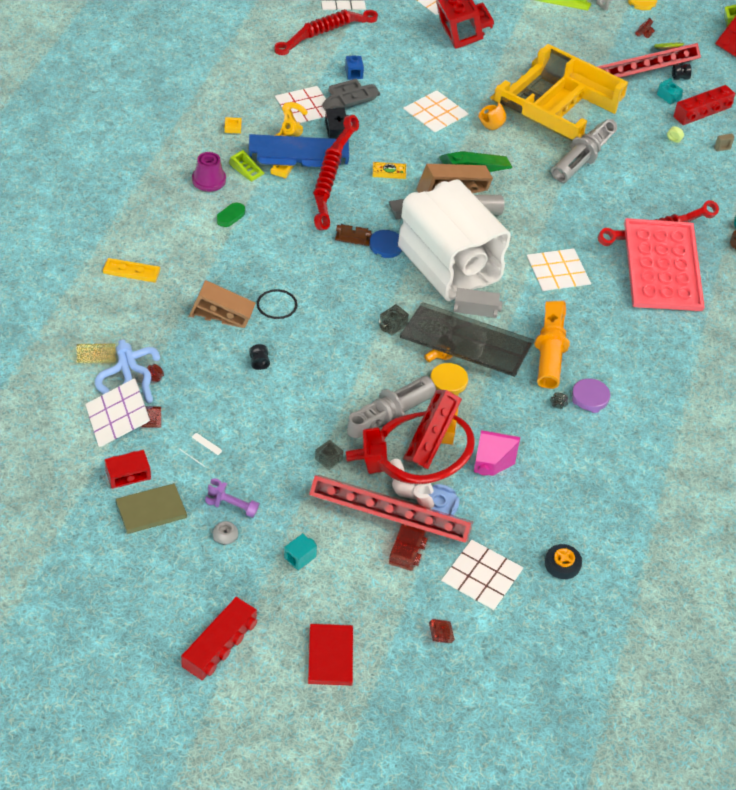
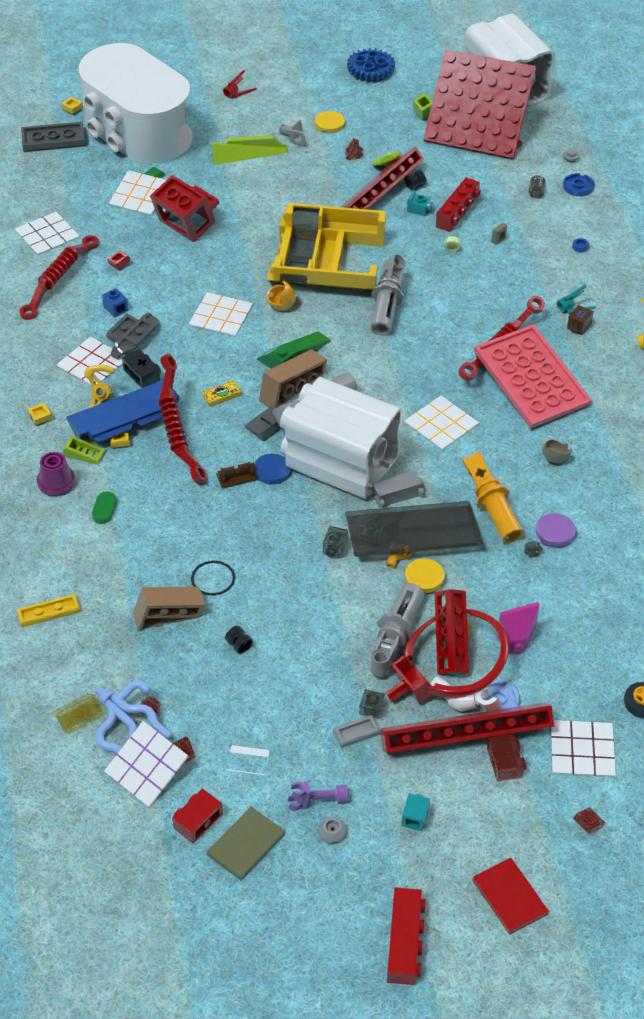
camera: 25 degrees left, 0 degrees up
none -> red tile [107,250,131,270]
none -> light grey tile [333,715,380,748]
none -> dark tan hair [542,439,572,464]

